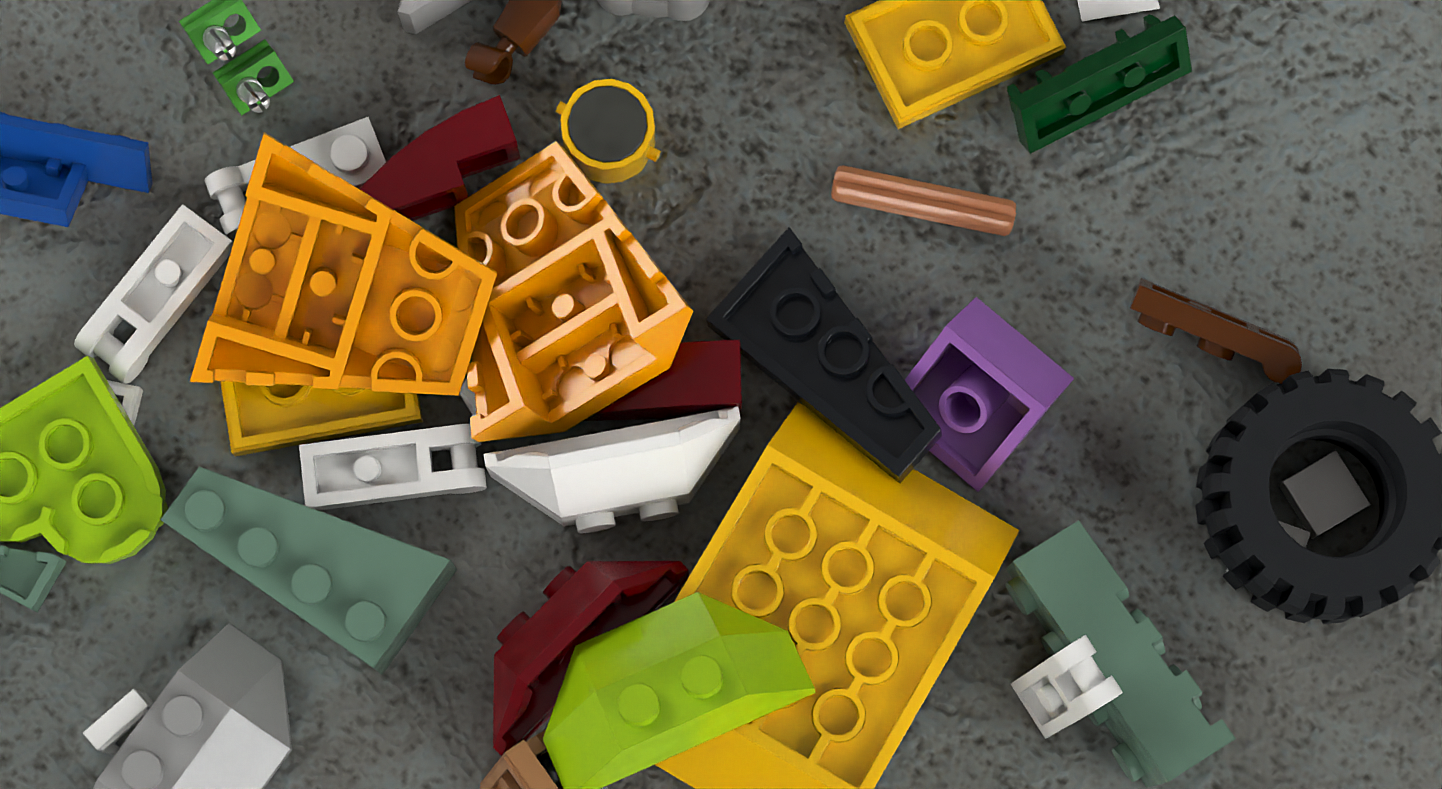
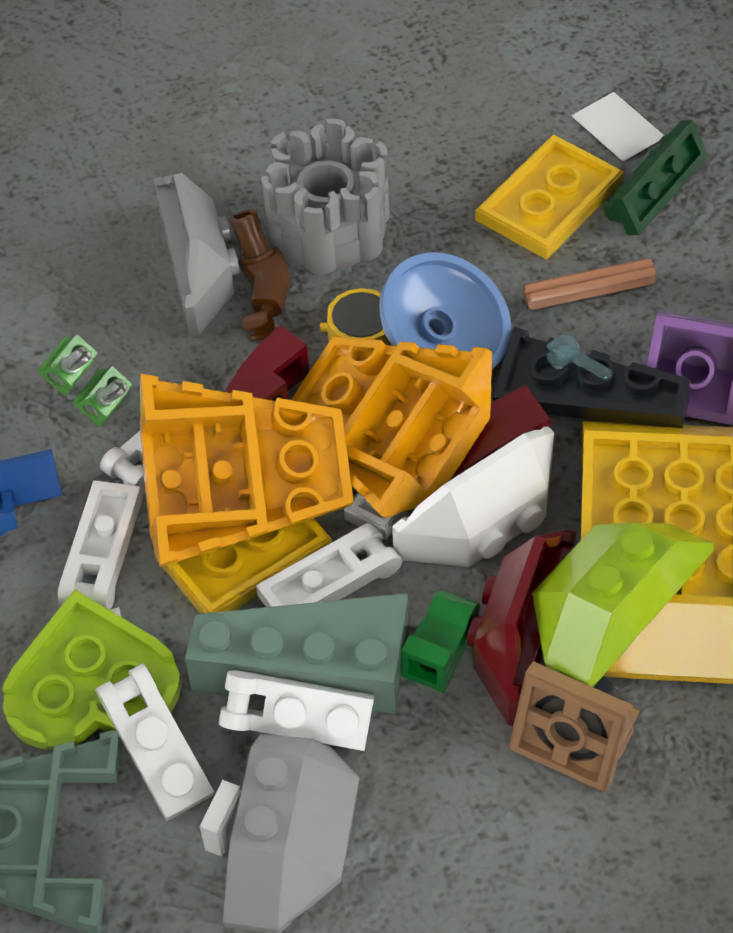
camera: 20 degrees left, 25 degrees down
none -> white plate [95,663,214,822]
none -> white plate [218,670,374,751]
none -> medium blue dish [379,252,511,369]
none -> green leg [401,589,480,693]
none -> clear light blue hand [546,334,612,380]

